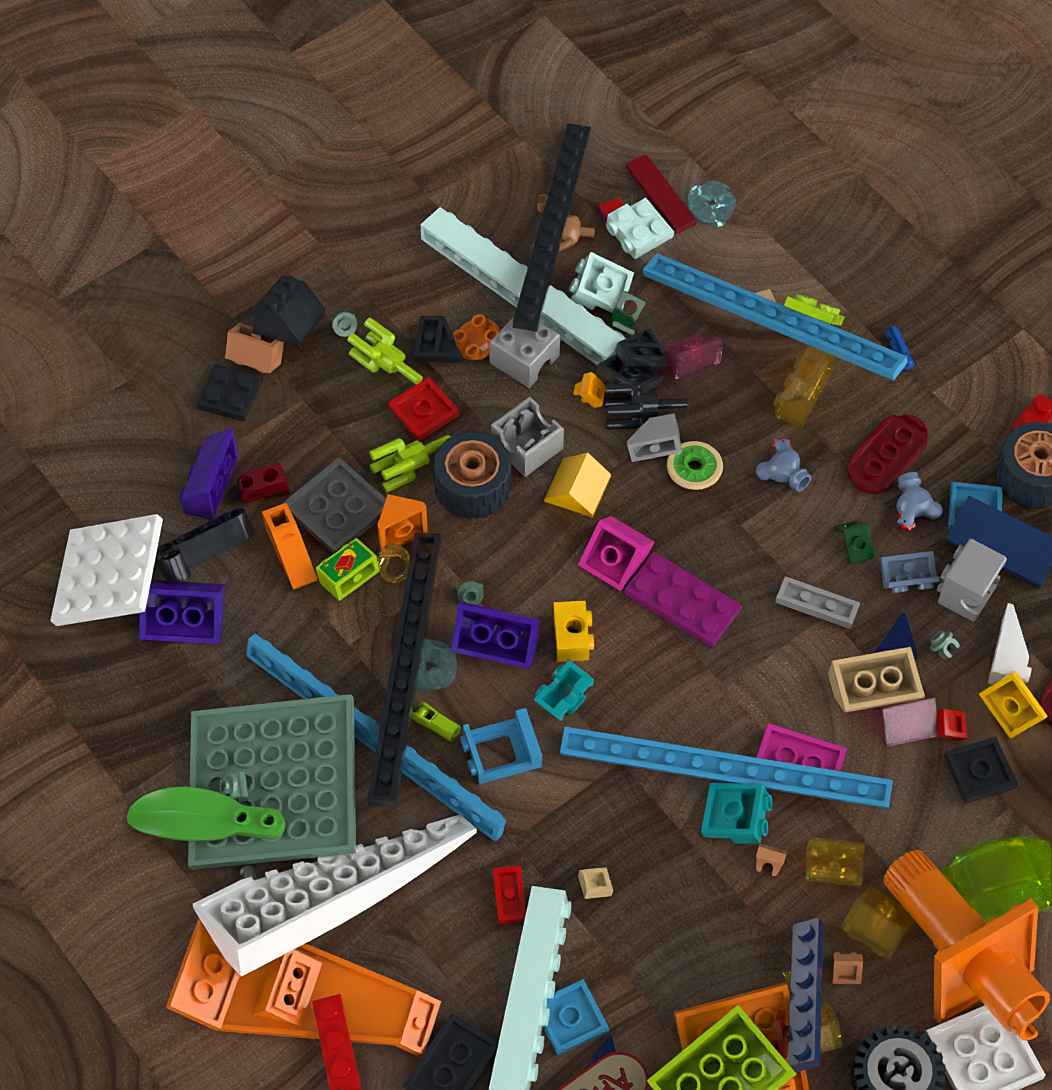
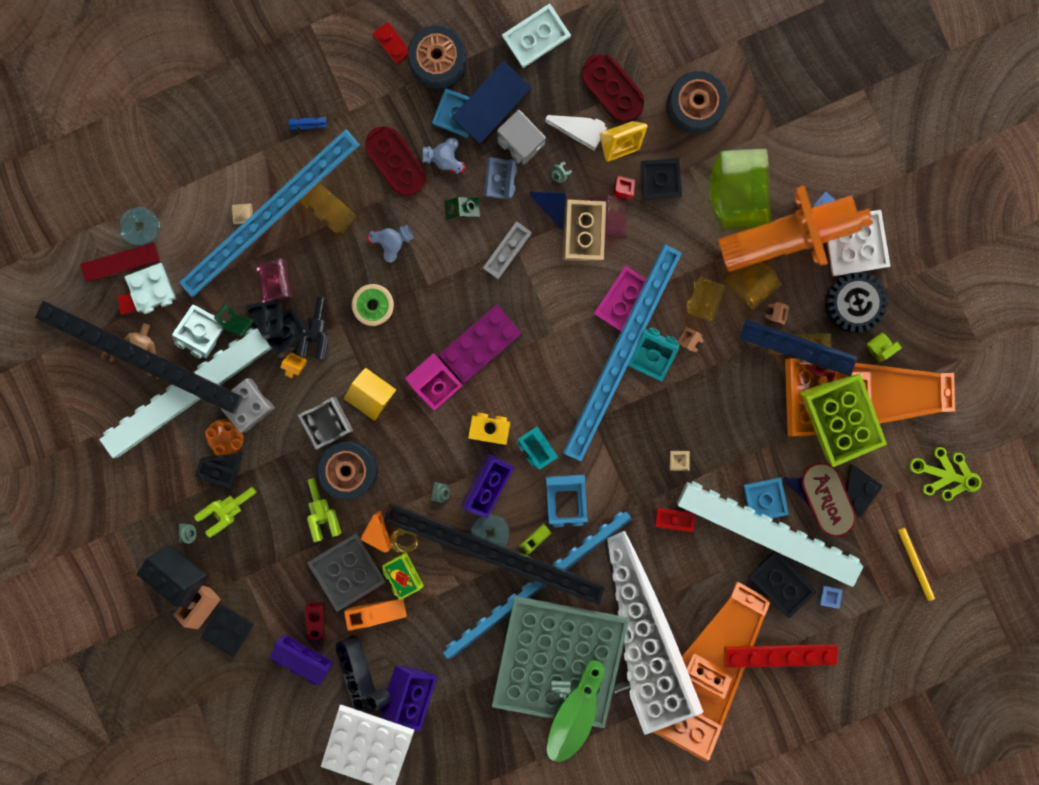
camera: 75 degrees left, 30 degrees up
red plate [388,377,459,441] -> none
light grey slope [627,413,682,462] -> none
lime plate [784,294,845,326] -> none

